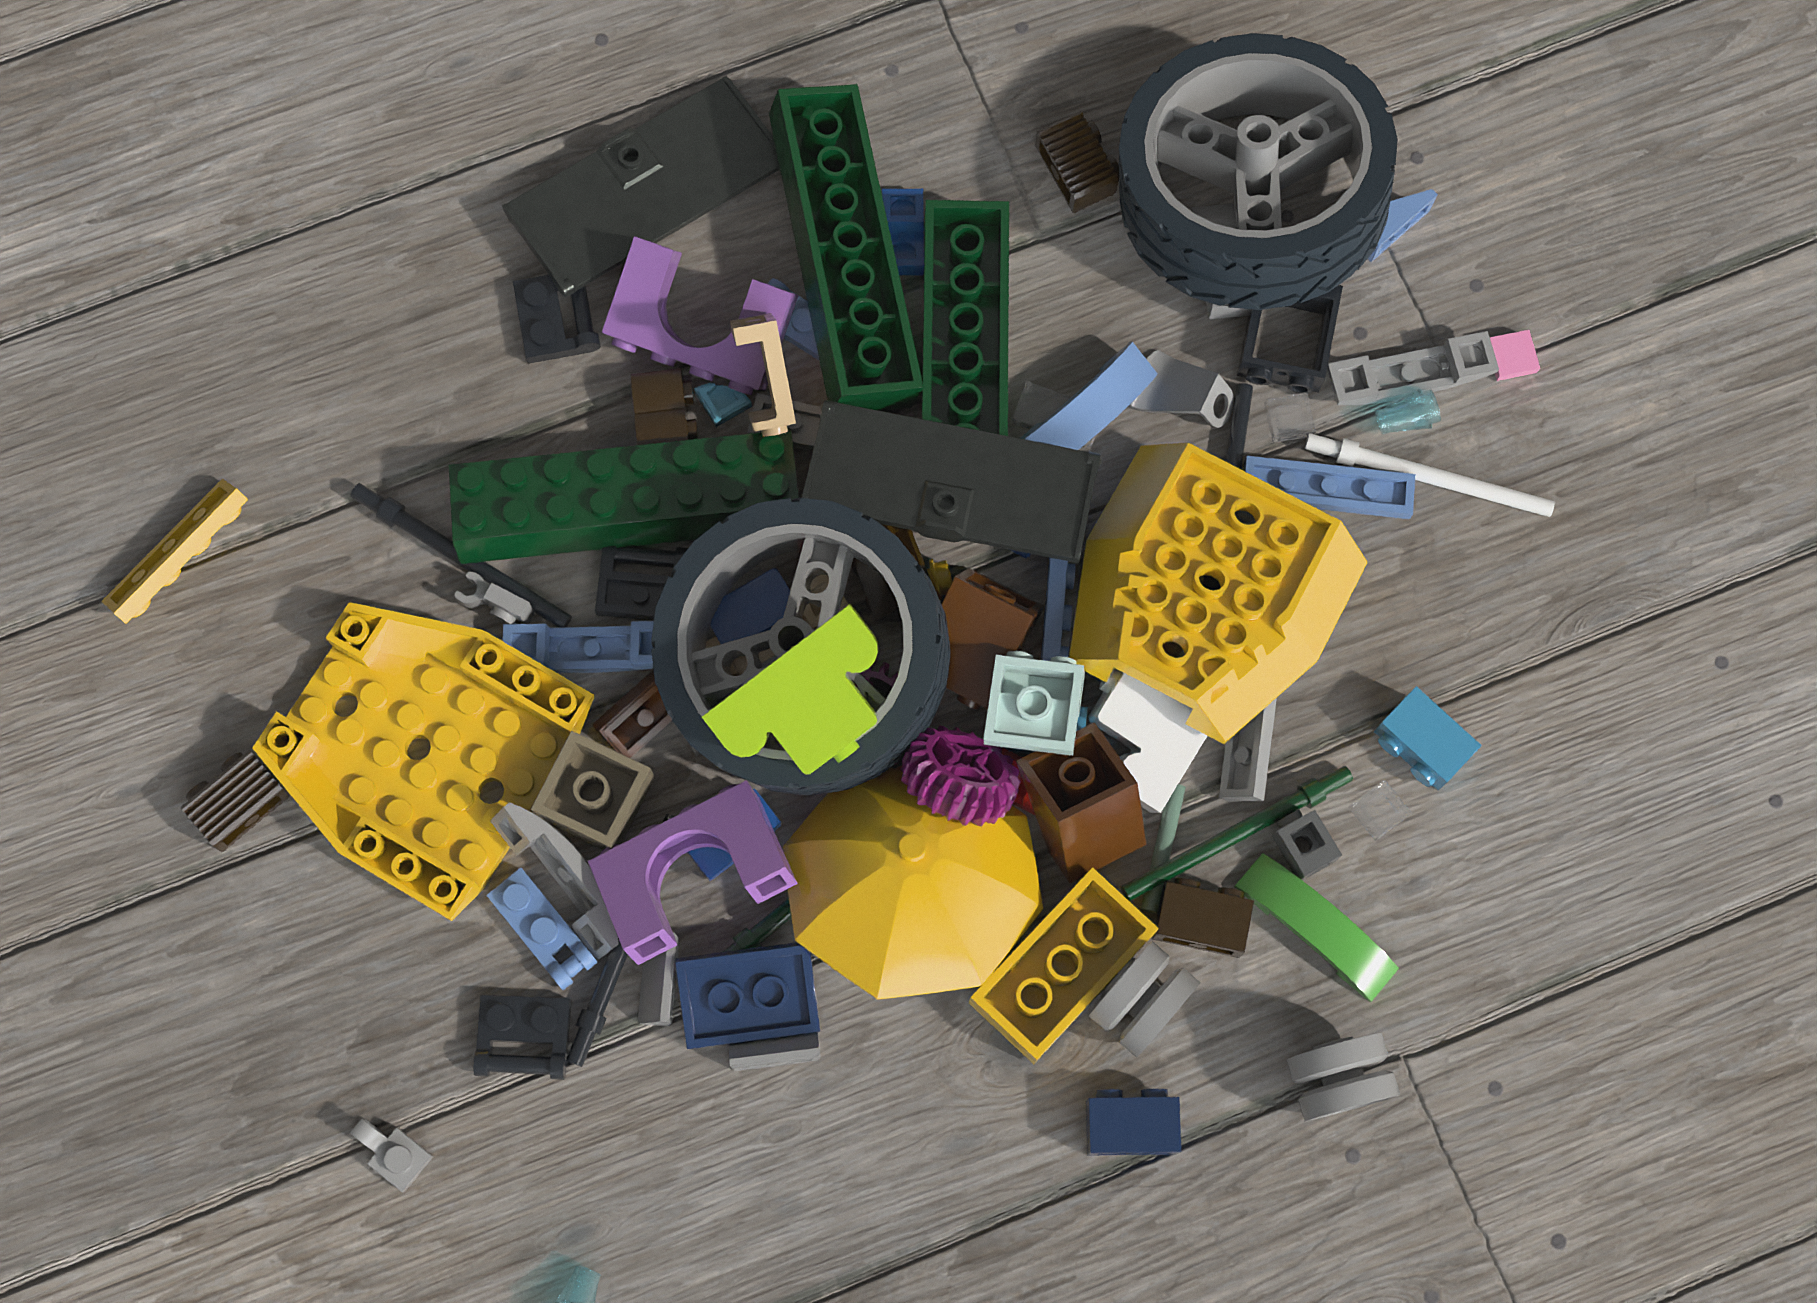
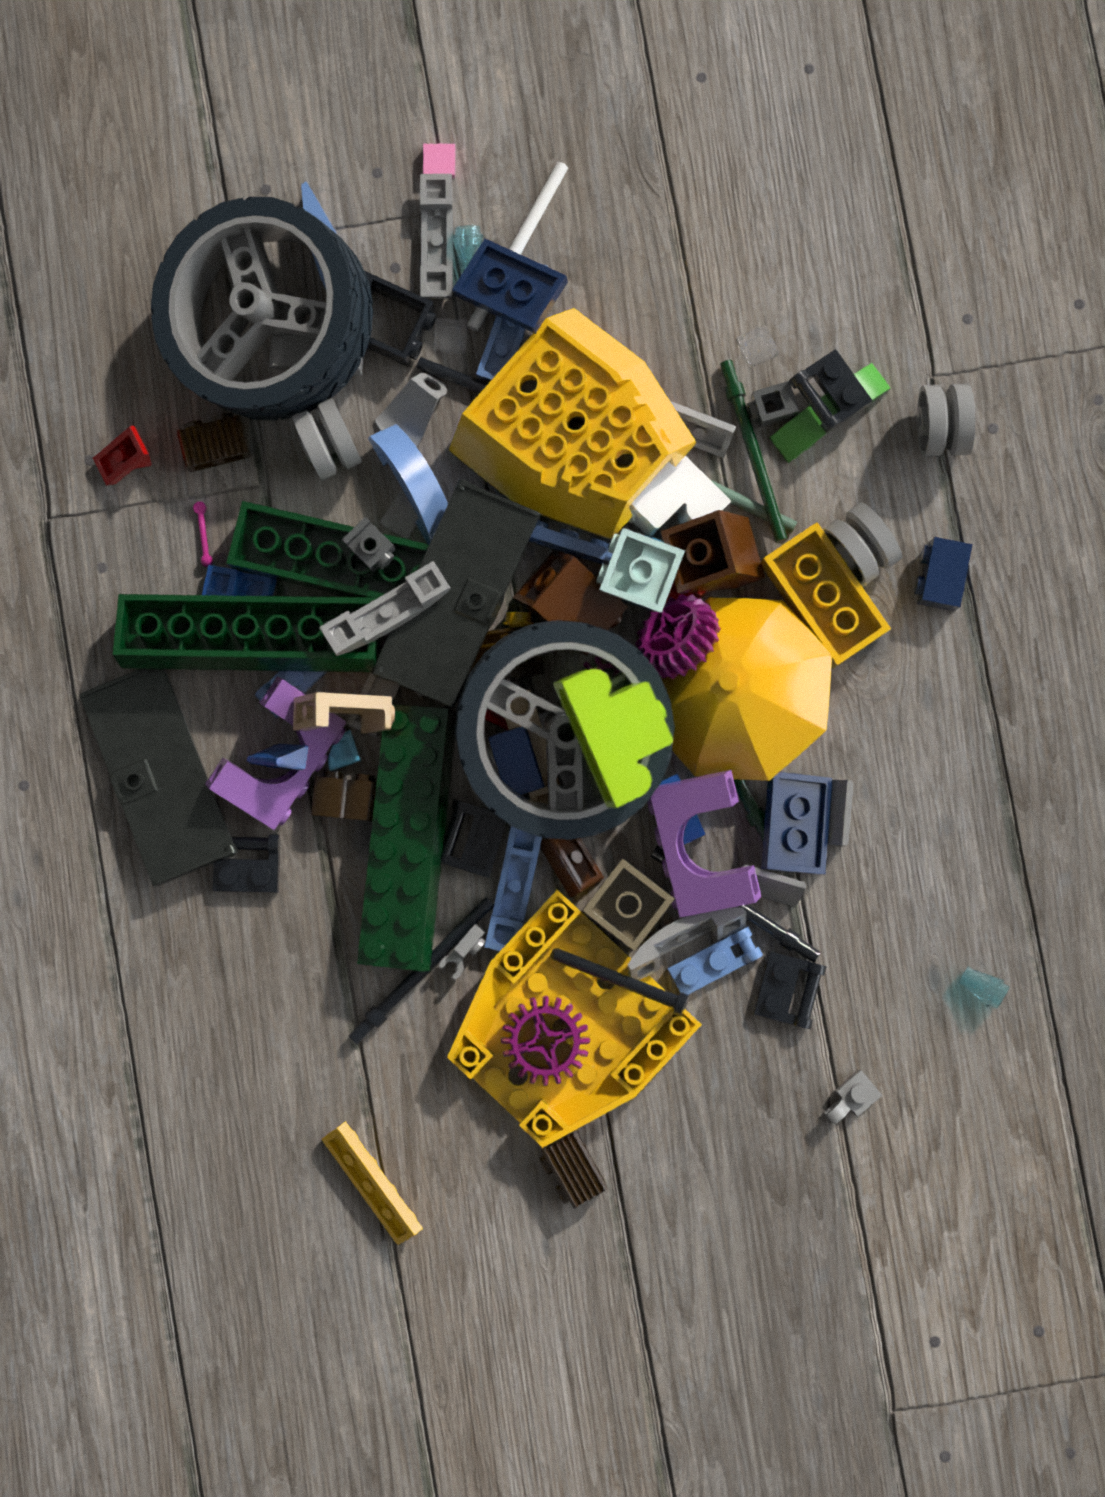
camera: 70 degrees left, 10 degrees up
dark brown brick [1153,878,1254,958] -> none
dark azure brick [1374,686,1482,790] -> none
none -> red slope [92,426,152,486]
none -> dark pink hinge [193,501,213,567]
none -> blue slope [247,744,309,770]
none -> light grey wheel [291,398,362,481]
none -> light grey slope [320,561,451,656]
none -> dark grey brick [342,516,396,572]
none -> dark blue plate [452,238,568,334]
none -> magenta gear [501,996,590,1086]
none -> black bar [550,948,690,1017]
none -> black plate [789,349,873,433]

